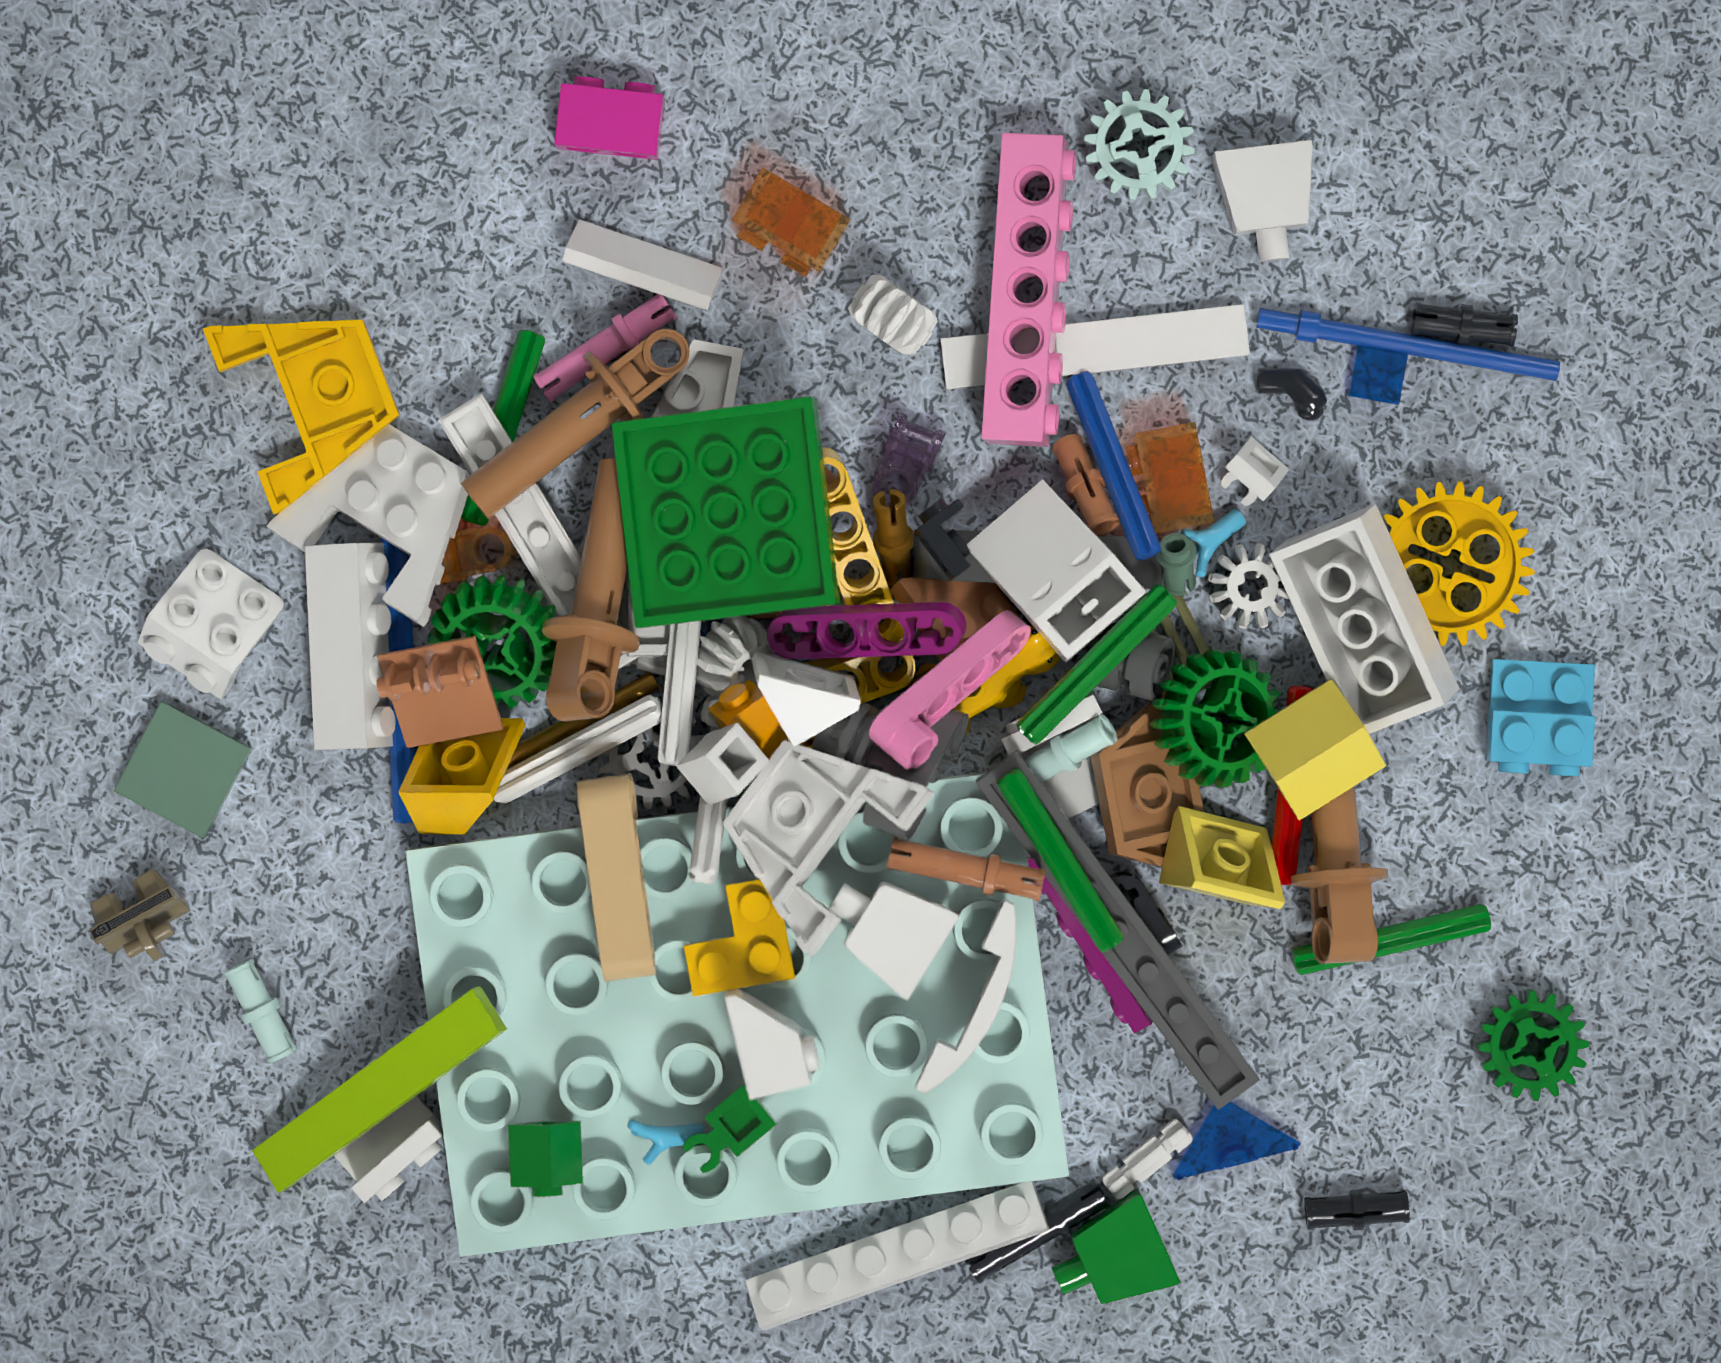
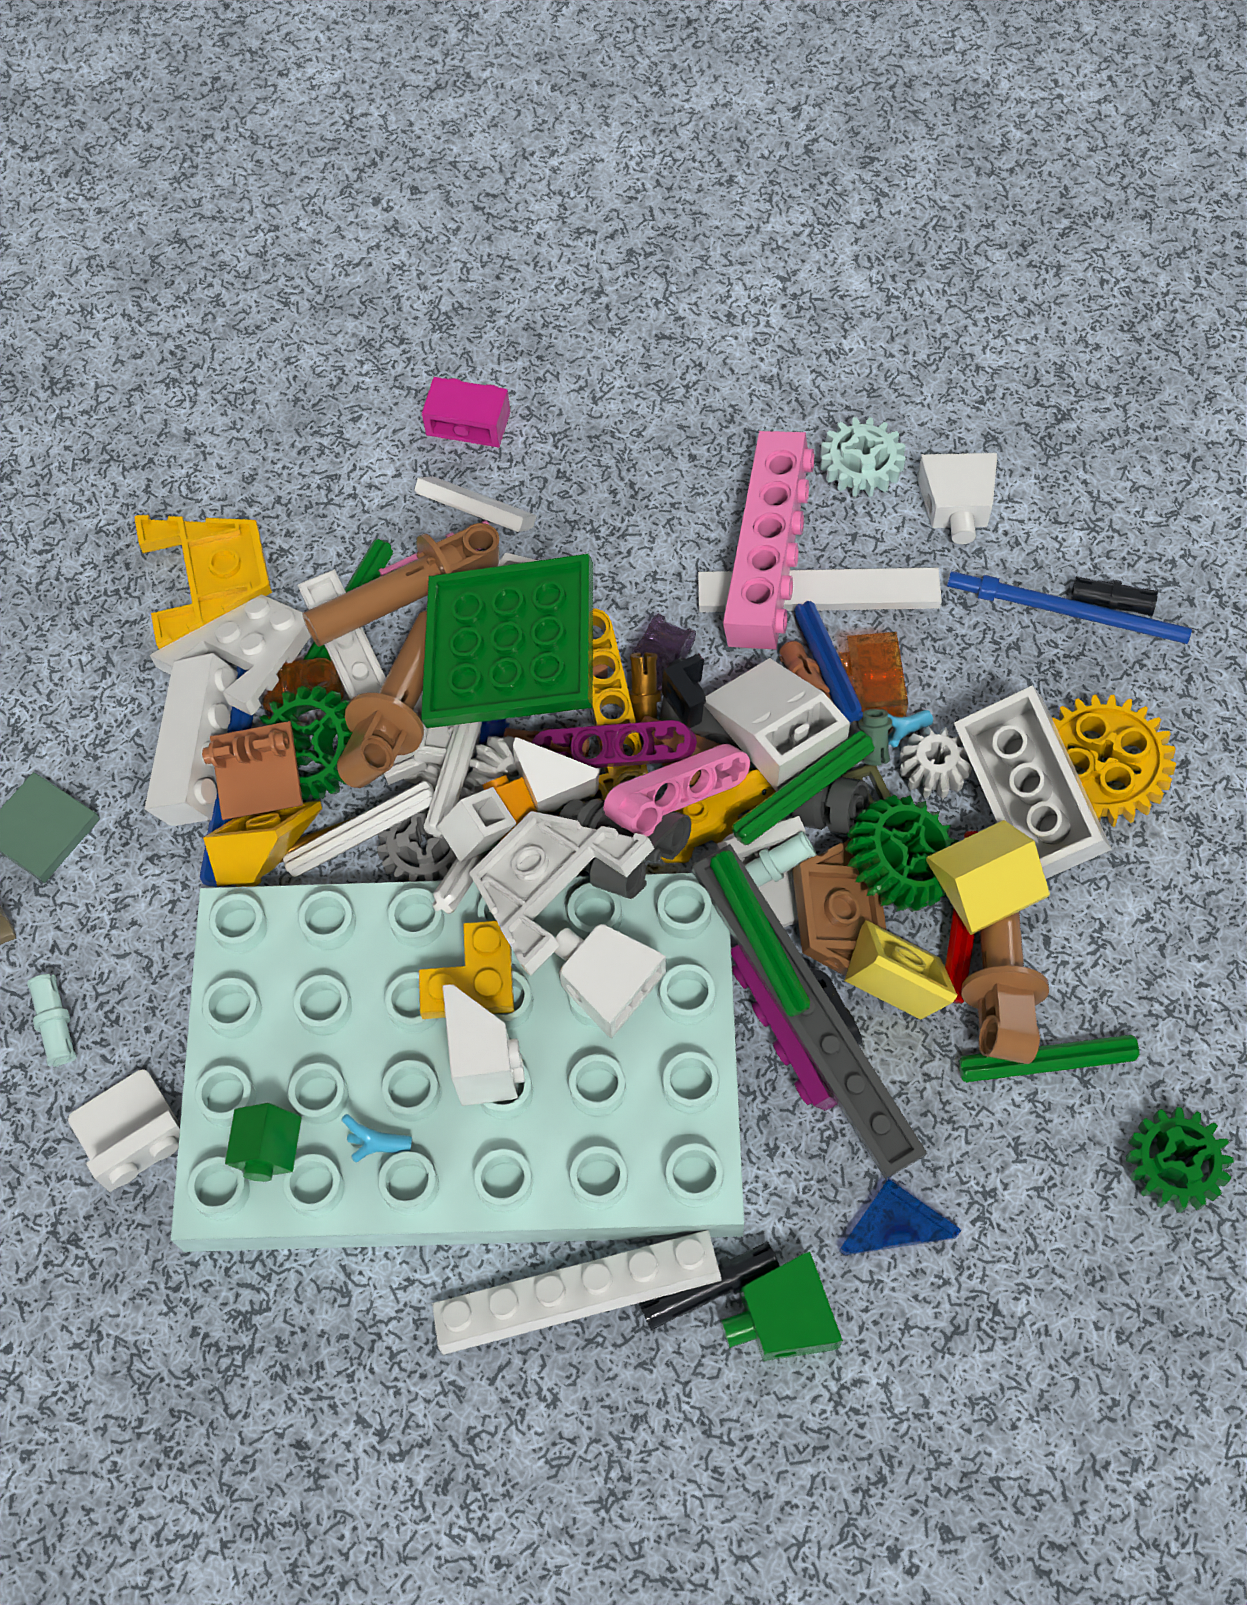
camera: 10 degrees right, 25 degrees down
white bracket [137,549,284,700] -> none
lime tile [252,986,508,1193] -> none
tan beam [577,773,656,982] -> none
green plate [682,1084,778,1173] -> none
clear orange brick [731,167,851,278] -> none
white gear [848,275,938,355] -> none
nougat pin [887,837,1046,902] -> none
white slope [915,898,1016,1094] -> none
white axle [1102,1119,1193,1200] -> none
white tile [1221,436,1290,506] -> none
black arm [1257,368,1327,421] -> none
black pin [1304,1189,1410,1231] -> none
clear blue tile [1348,346,1408,406] -> none
medium azure plate [1486,659,1595,776] -> none

